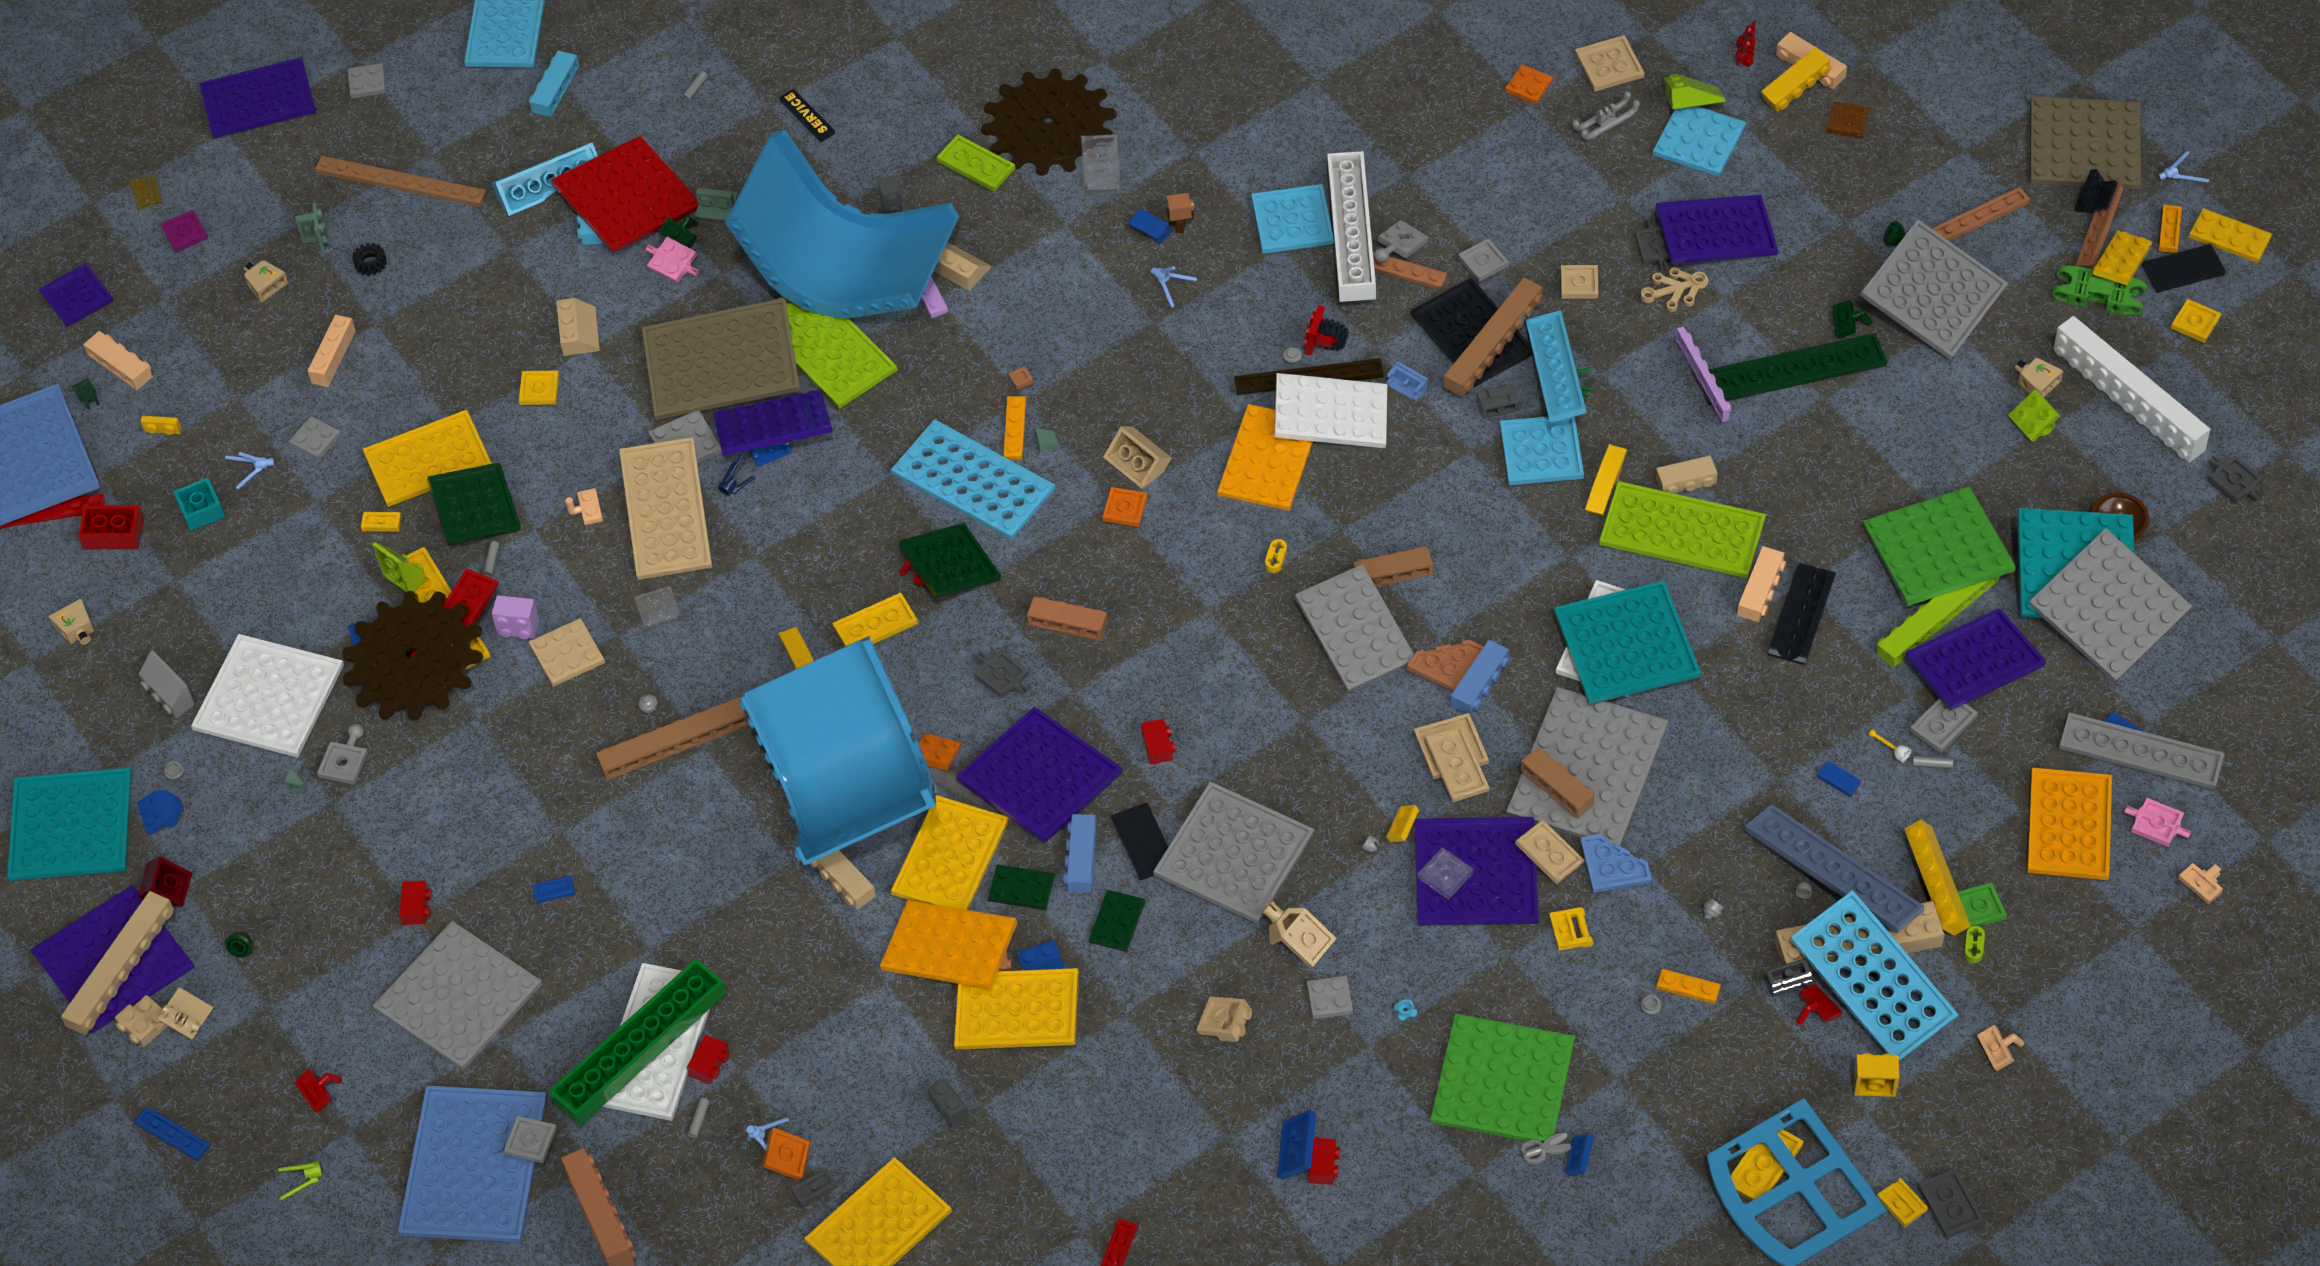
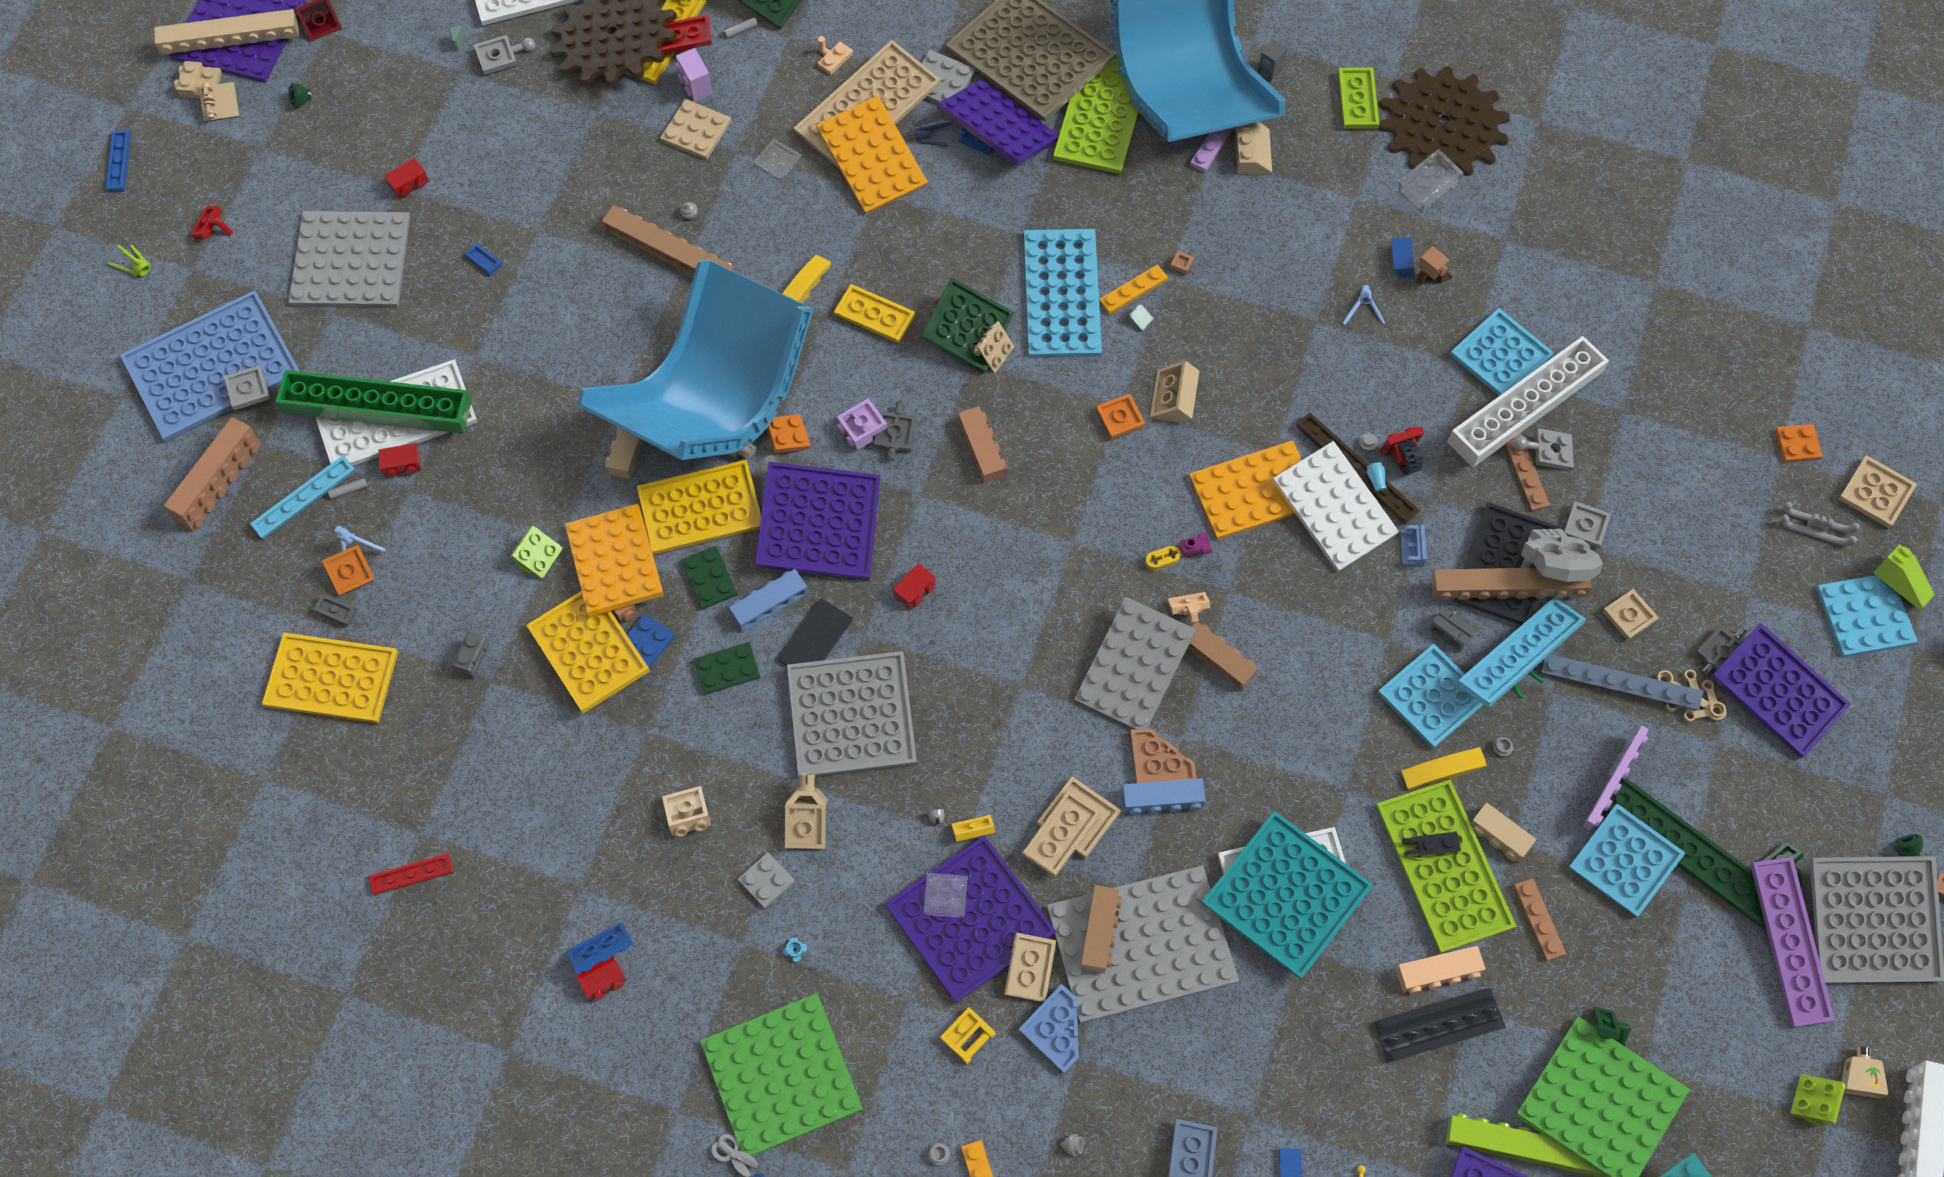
camera: 50 degrees right, 10 degrees up
none -> medium azure plate [250,455,356,540]
none -> lime plate [510,525,563,579]
none -> light orange plate [816,96,928,214]
none -> lavender plate [837,398,888,450]
none -> tan hinge [973,322,1015,373]
none -> light nougat hinge [1168,592,1210,622]
none -> magenta plate [1179,532,1212,557]
none -> medium azure cone [1366,462,1386,492]
none -> black hinge [1401,831,1461,858]
none -> light grey plate [1493,737,1513,757]
none -> nougat plate [1513,878,1566,962]
none -> light grey brick [1521,529,1603,582]
none -> sand blue plate [1541,654,1703,710]
none -> medium azure plate [1569,804,1685,918]
none -> dark green plate [1591,1007,1631,1046]
none -> medium lavender plate [1750,857,1835,1027]

